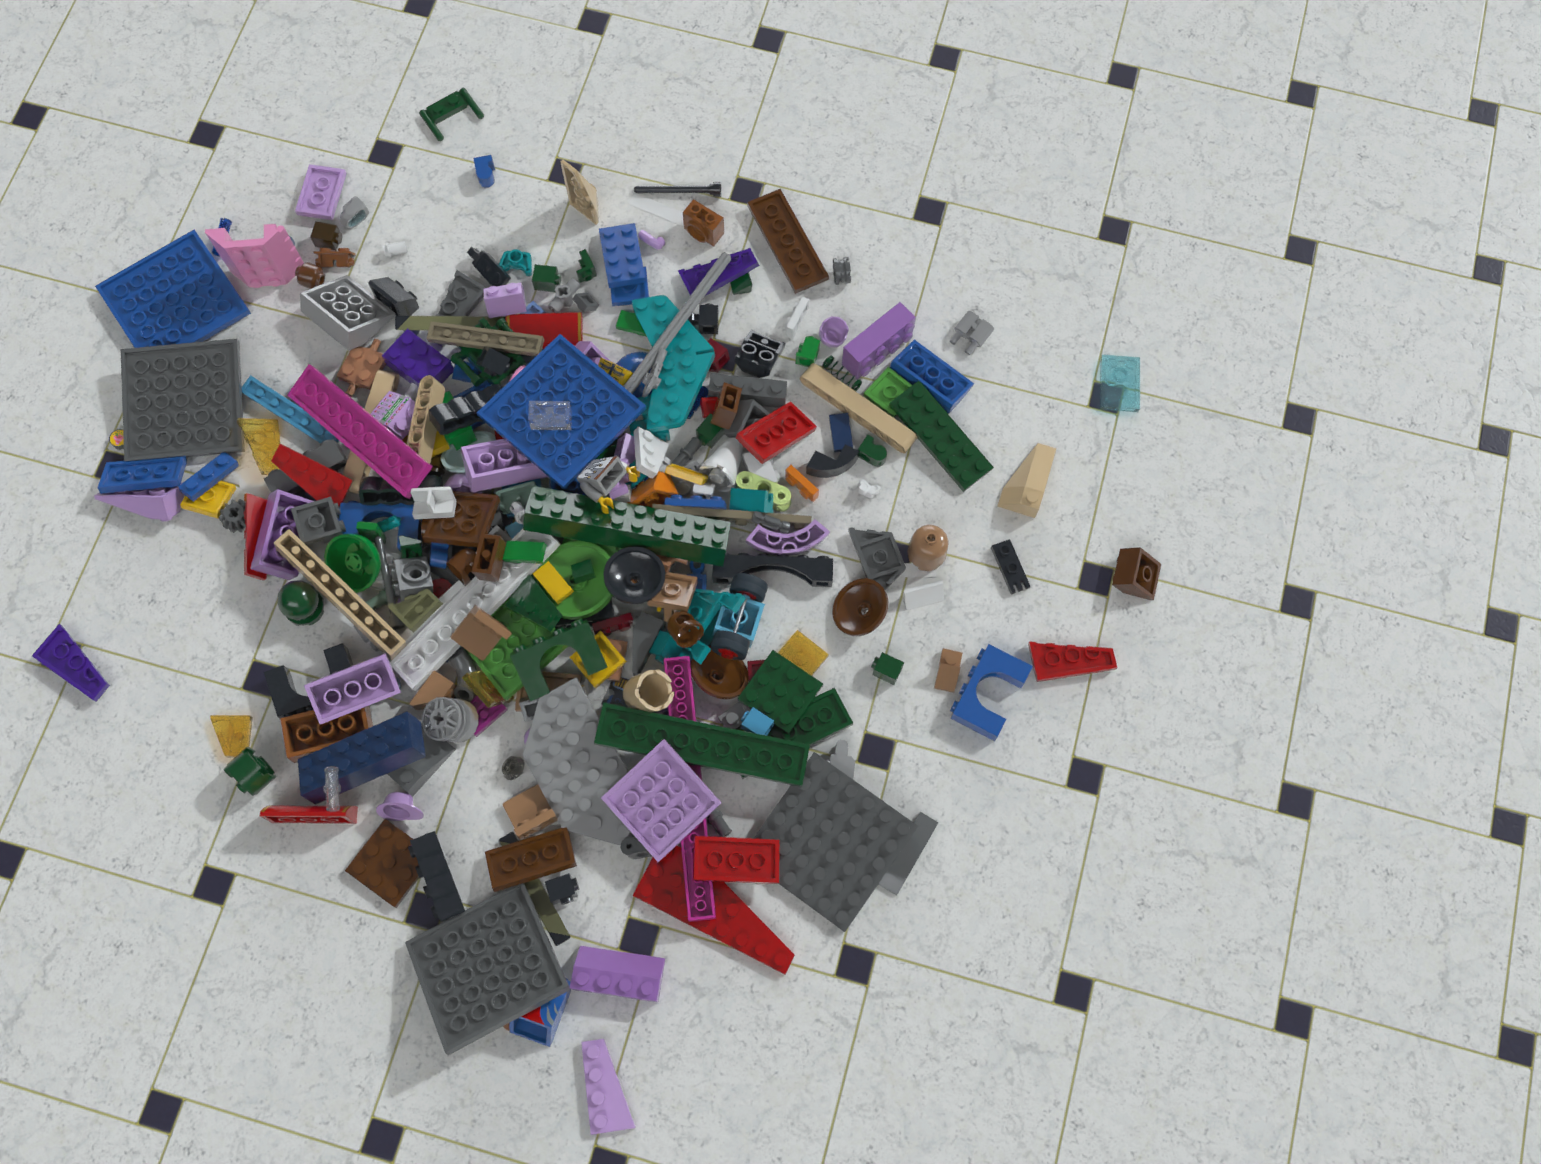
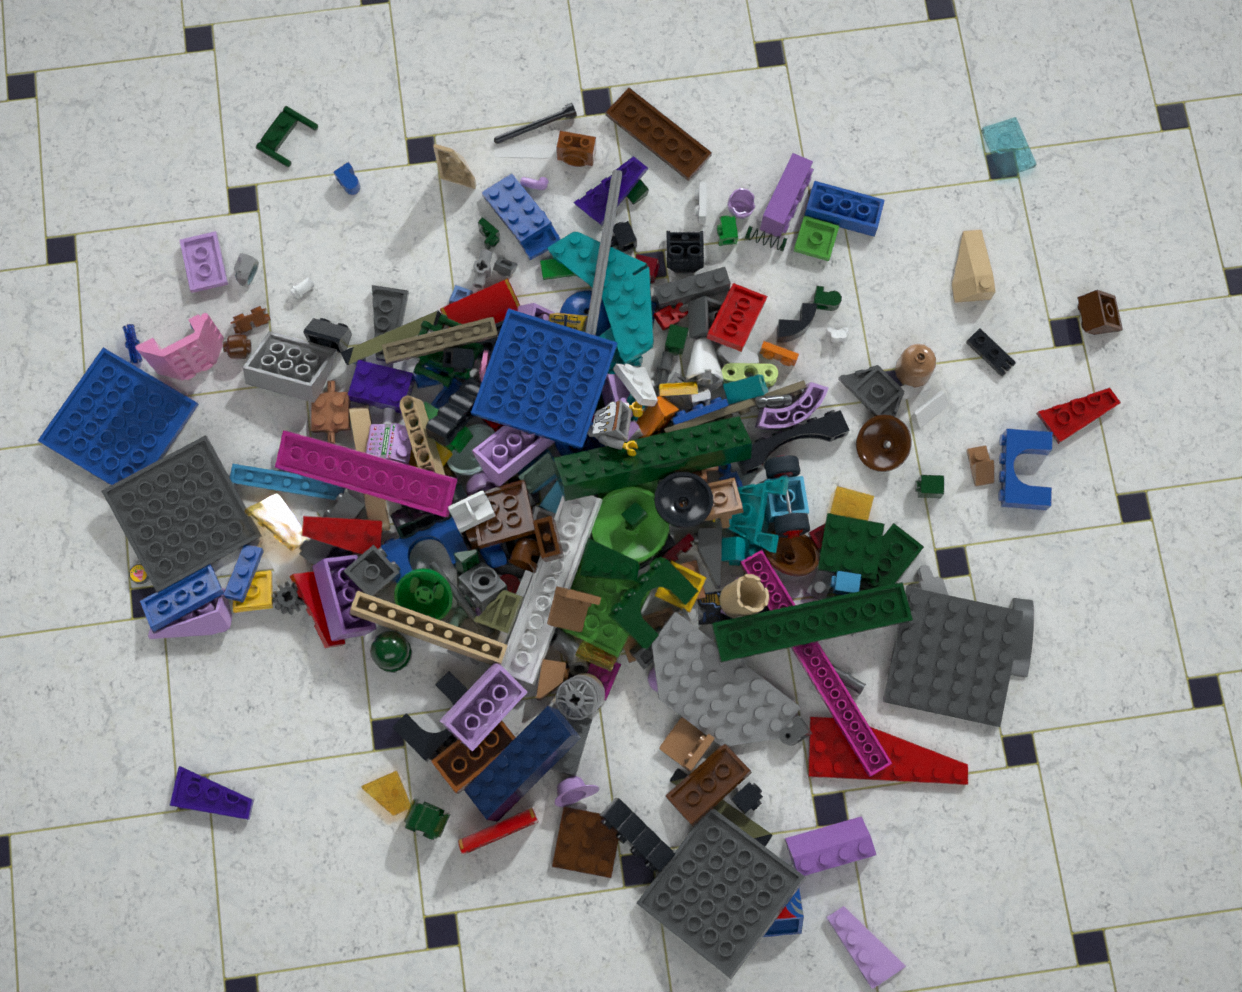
camera: 25 degrees left, 5 degrees up
dark brown brick [310,221,342,251] -> none
clear pin [323,766,341,812] -> none
green tile [356,521,387,544] -> none
teal axle [377,515,401,533] -> none
black hinge [467,247,511,287] -> none
lavender slope [483,282,527,318] -> none
teal piece [499,249,533,277] -> none
clear smoke hat [502,756,525,780] -> none
green tile [503,541,547,564] -> none
white pin [510,502,525,524] -> none
clear brick [528,401,572,430] -> none
dark green brick [532,264,561,292] -> none
yellow tile [532,561,574,604] -> none
lavender plate [601,739,722,862] -> none
light grey piece [642,349,667,398] -> none
reddish brown helmet [667,611,704,648] -> none
red plate [692,836,780,884] -> none
reddish brown brick [711,382,742,430] -> none
tan beam [800,363,917,453] -> none
dark blue tile [829,413,853,453] -> none
dark grey wheel [833,257,851,285] -> none
dark green plate [889,381,994,492] -> none
light grey piece [950,311,994,355] -> none

